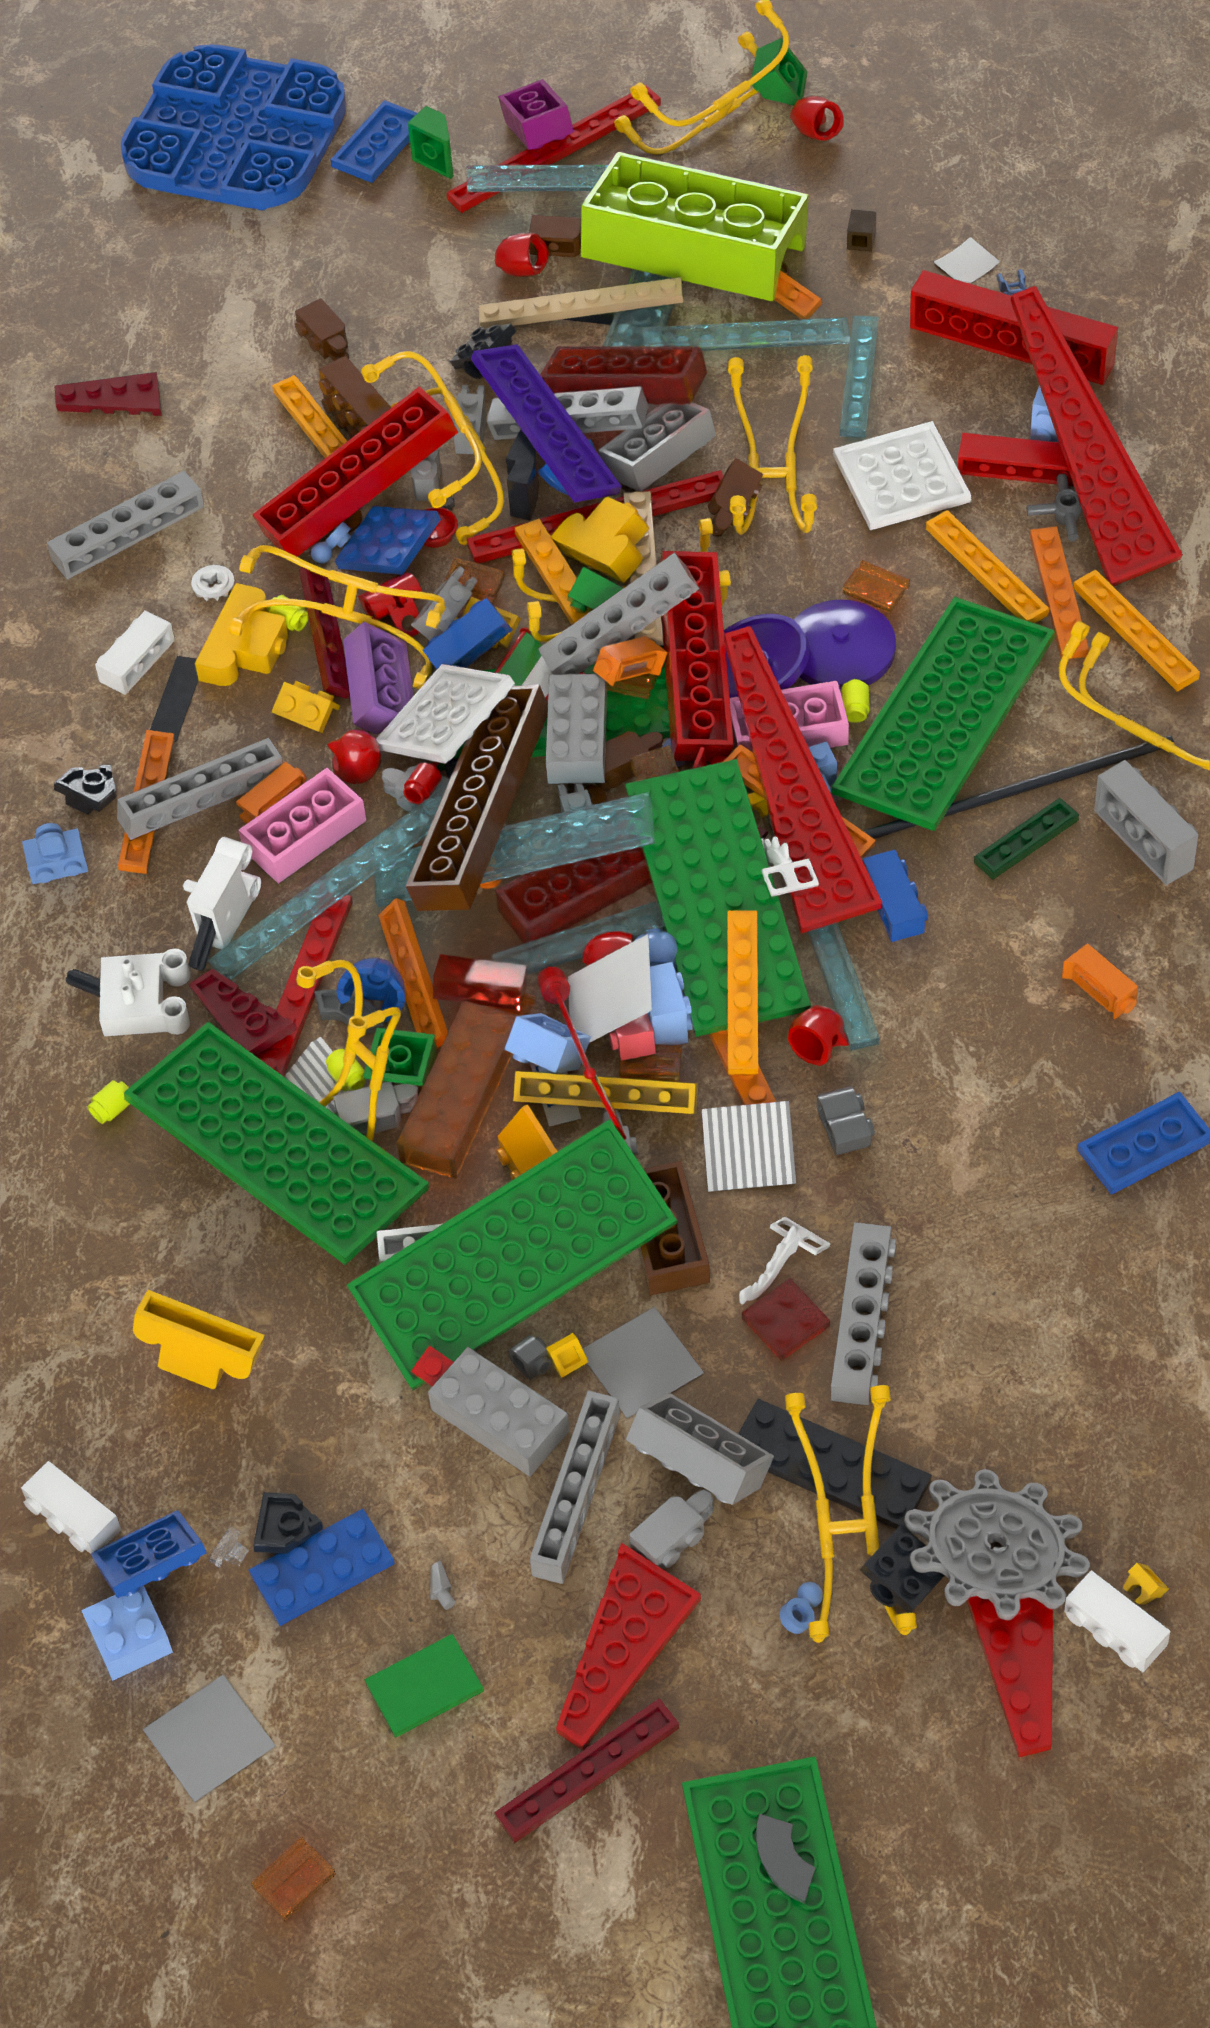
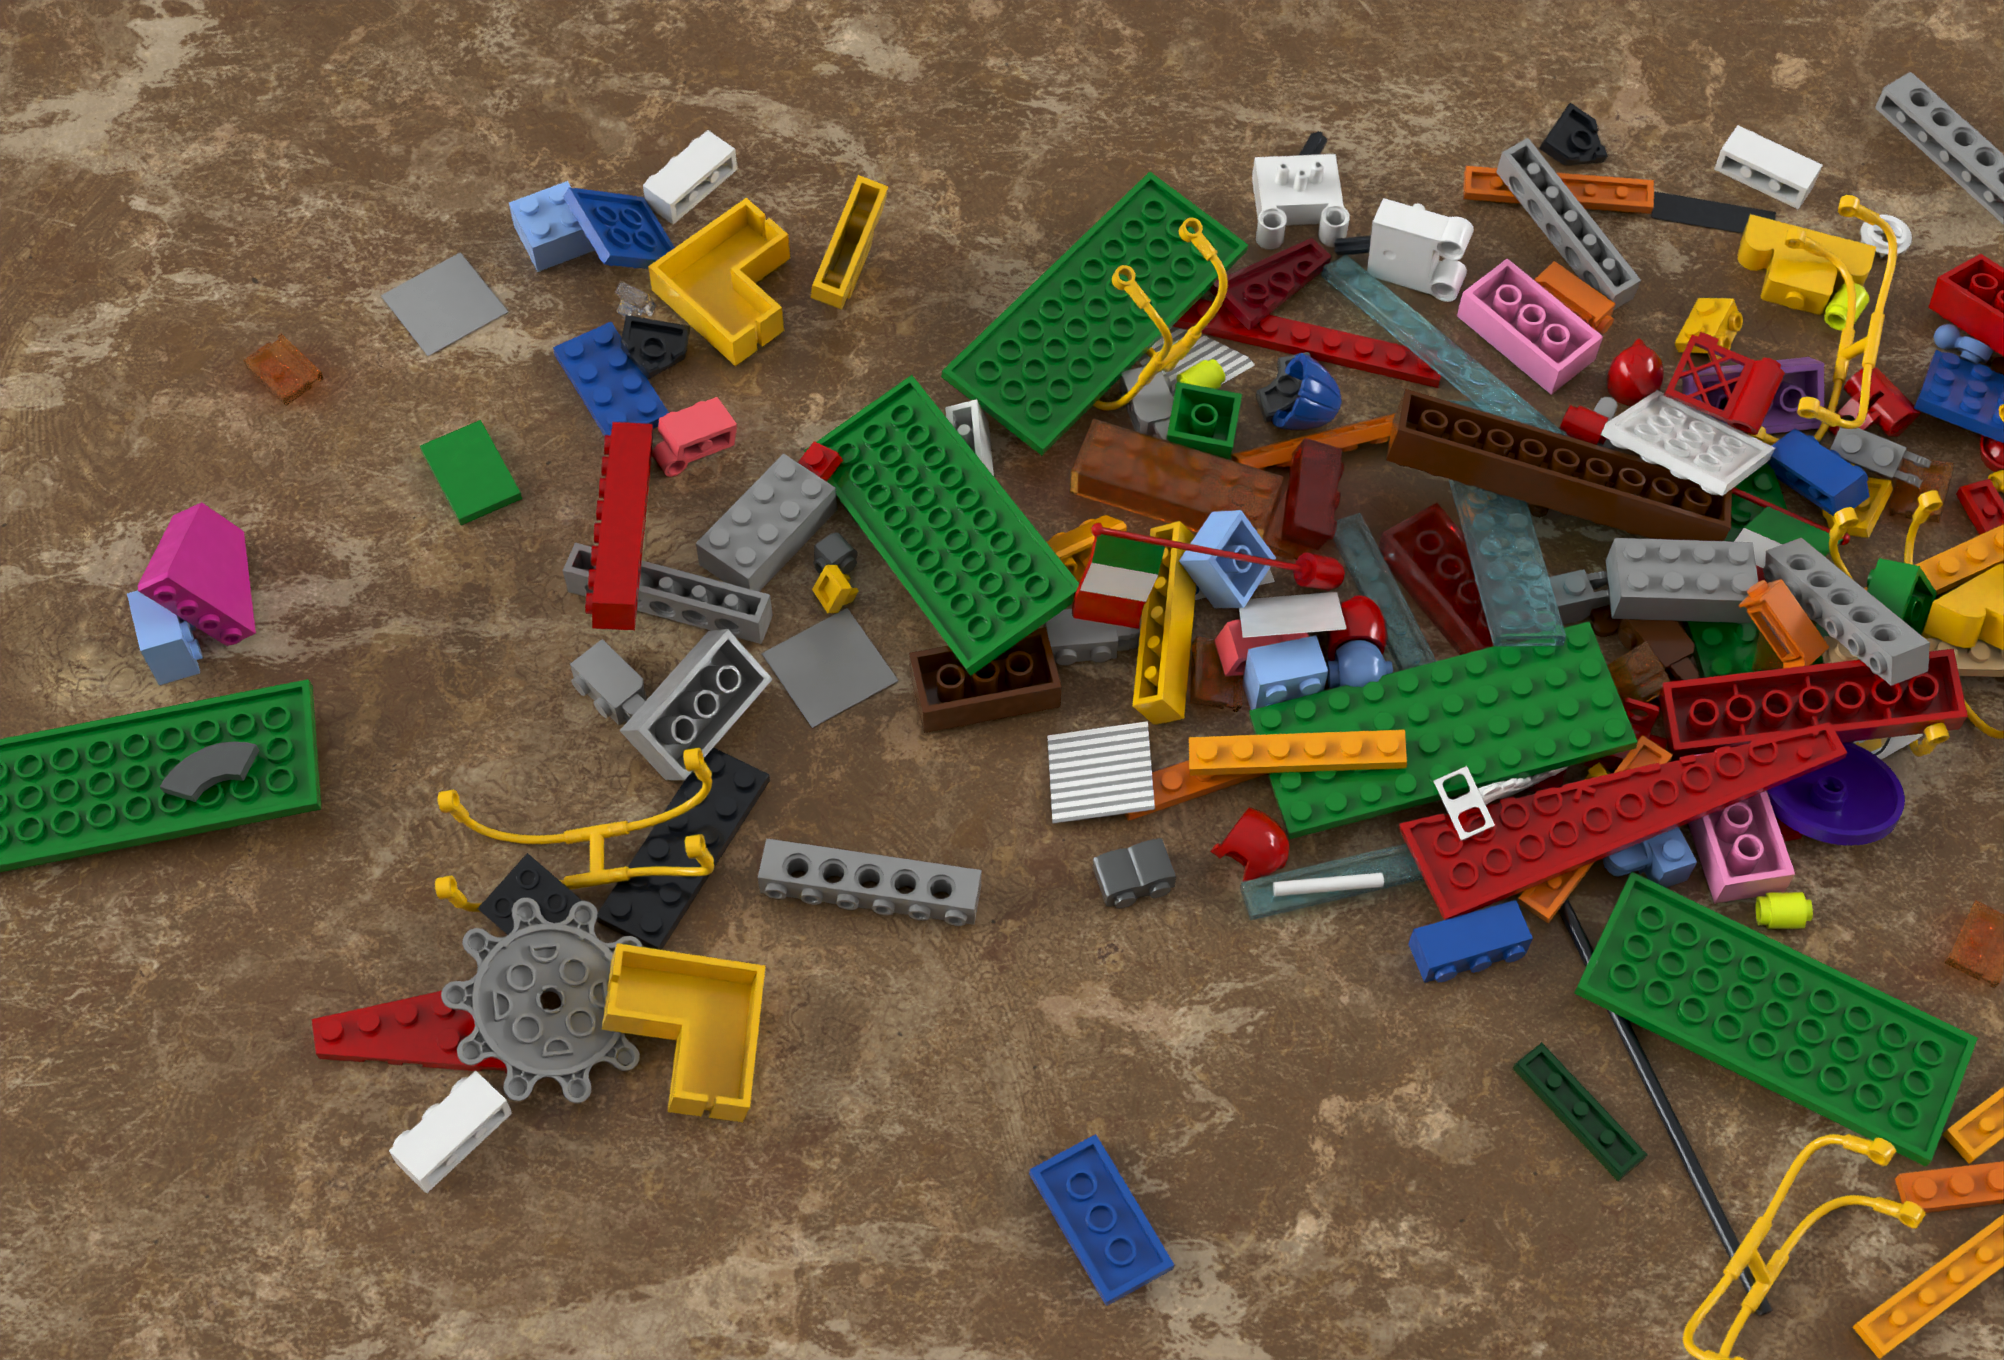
camera: 85 degrees right, 5 degrees up
medium blue brick [22,823,88,884] -> none
neon yellow brick [87,1080,130,1124] -> none
dark red plate [299,567,350,699] -> none
light grey bar [430,1561,456,1610] -> none
dark red plate [494,1698,679,1844] -> none
red wing [556,1542,701,1751] -> none
white piece [739,1217,831,1305] -> none
clear red plate [742,1278,830,1361] -> none
medium blue plate [779,1582,823,1634] -> none
dark purple dish [794,600,896,691] -> none
orange window [1062,943,1138,1019] -> none
light grey brick [1094,760,1199,885] -> none
yellow tile [1123,1563,1169,1605] -> none
none -> light blue brick [127,590,203,685]
none -> dark pink slope [138,502,256,646]
none -> red brick [585,422,653,631]
none -> yellow piece [602,943,766,1122]
none -> yellow piece [648,198,790,366]
none -> coral hinge [652,397,737,477]
none -> white bar [1273,873,1384,897]
none -> red piece [1664,332,1785,435]

